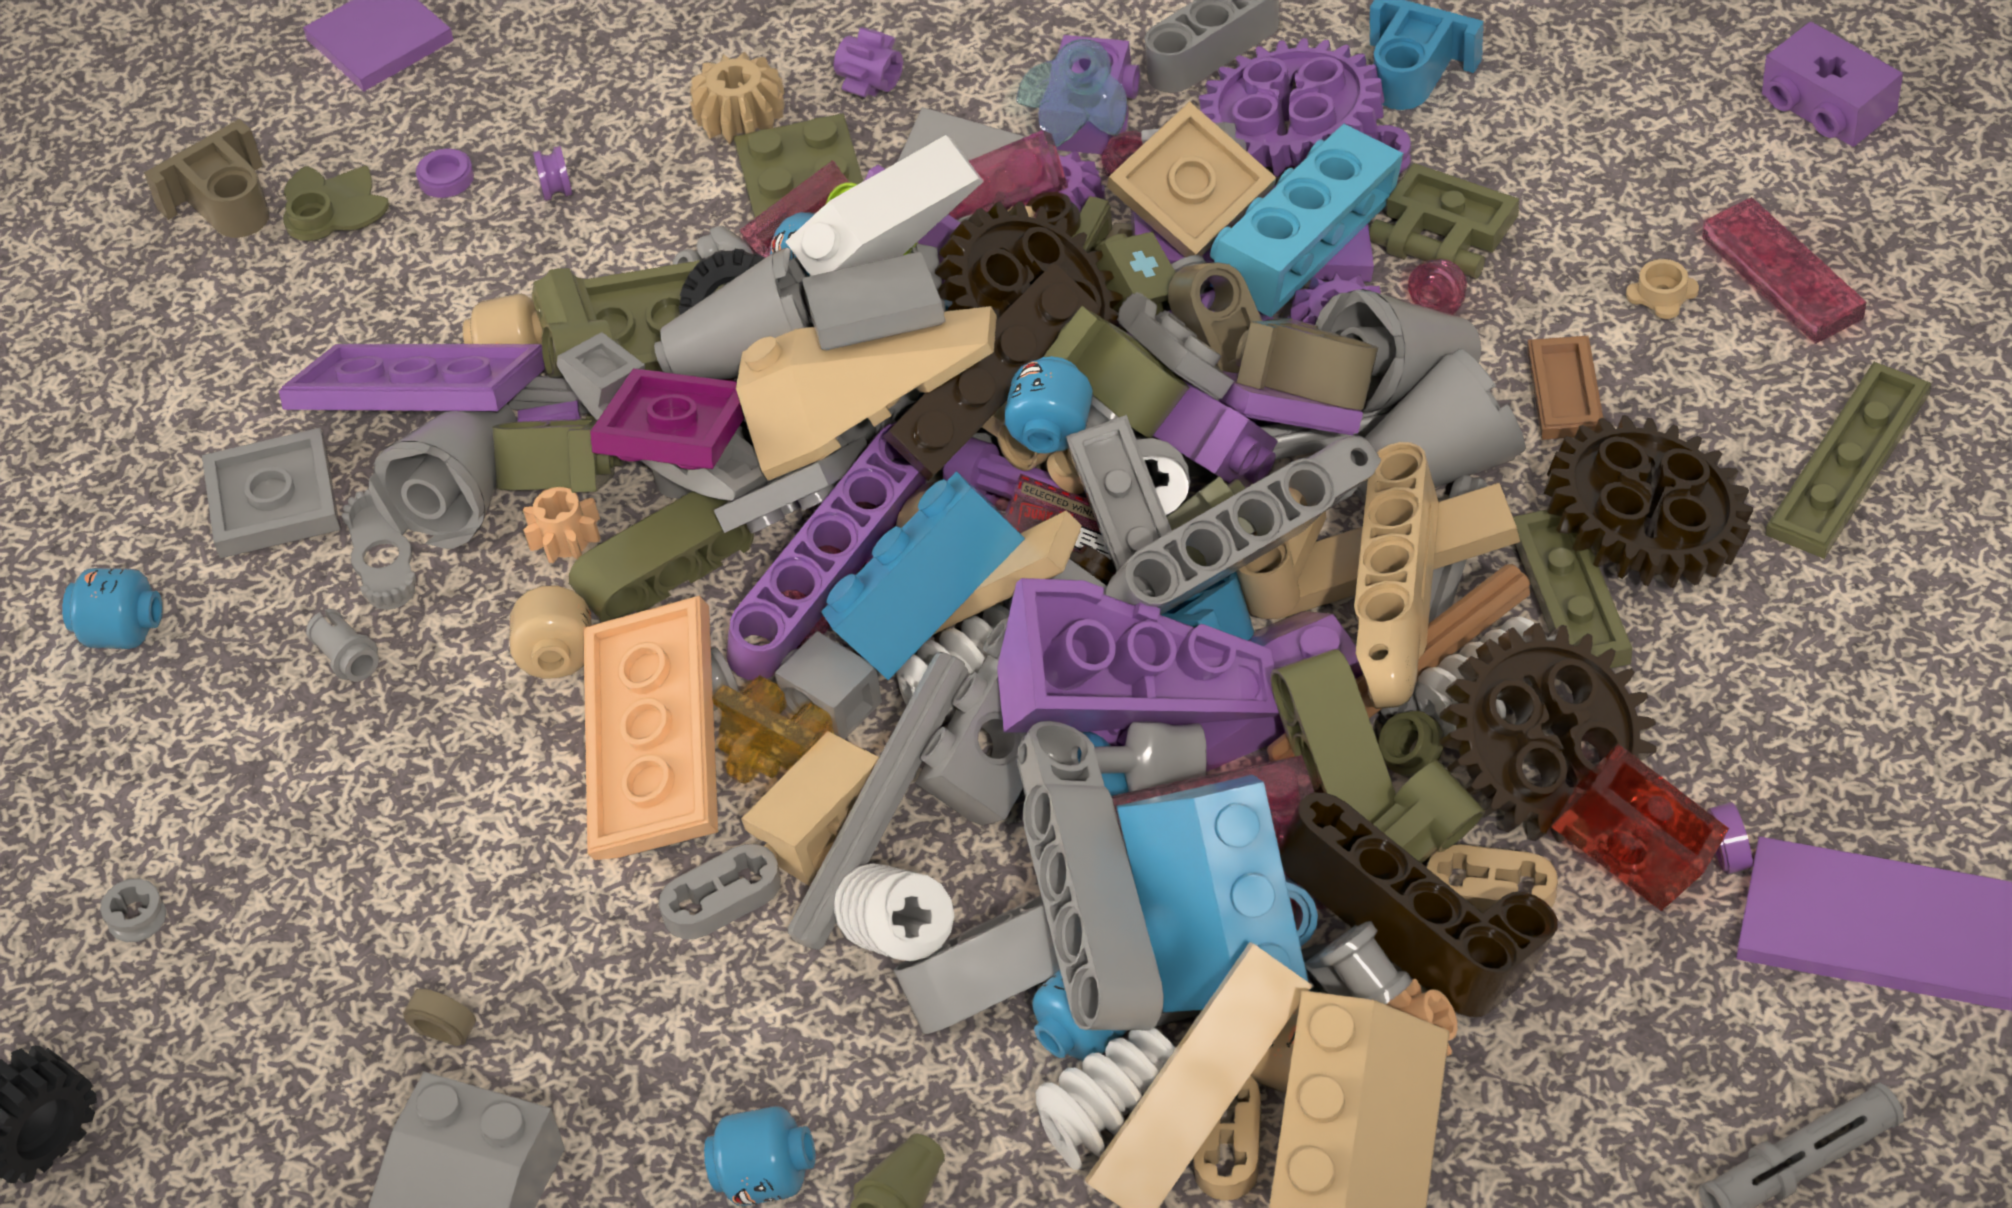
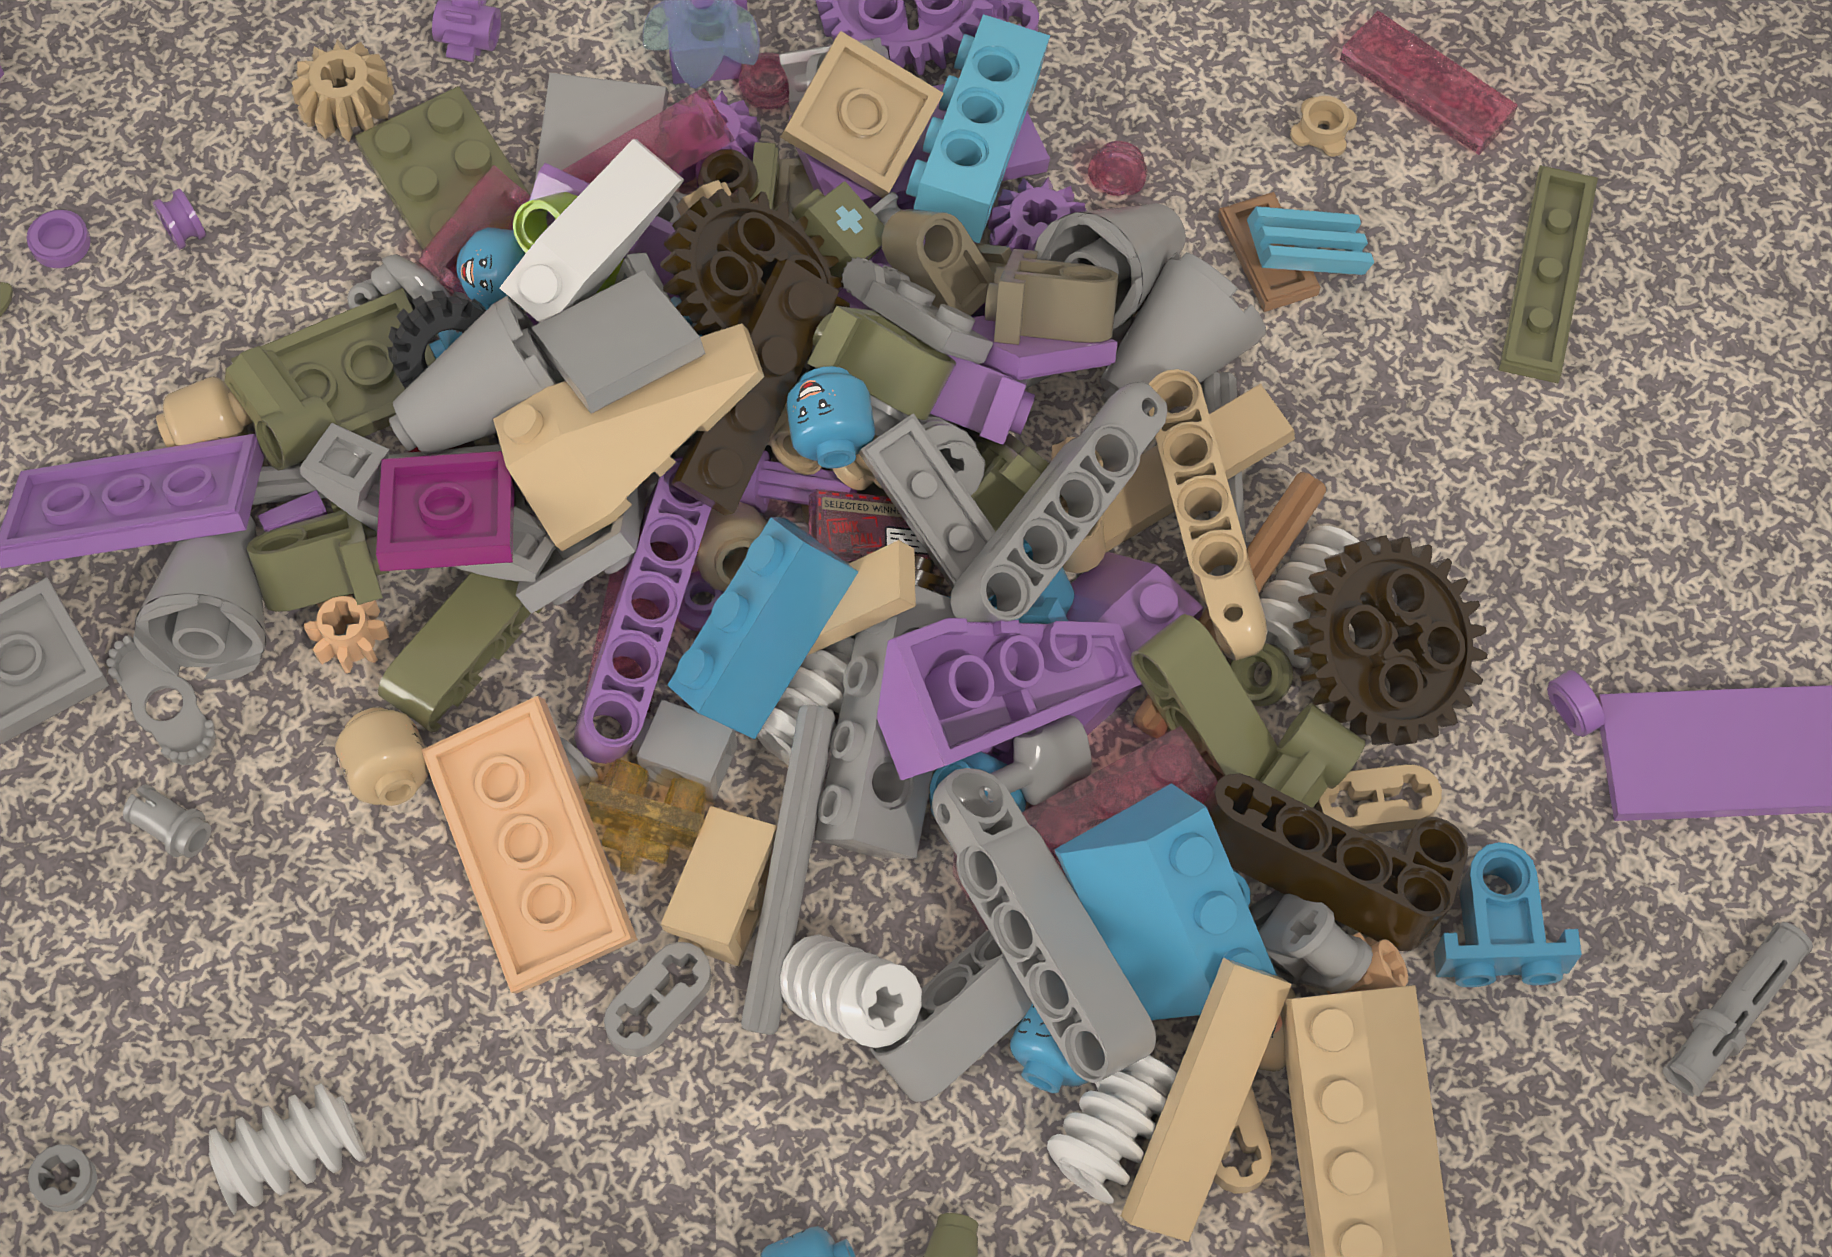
camera: 25 degrees left, 15 degrees up
dark tan tile [403,989,476,1046] -> none
olive plate [1369,163,1519,279] -> none
olive plate [1513,510,1632,669] -> none
dark brown gear [1544,415,1753,588] -> none
clear red brick [1551,744,1730,911] -> none
none -> white piece [209,1083,366,1215]
none -> medium azure tile [1247,206,1374,275]
none -> dark azure pin [1433,842,1582,987]

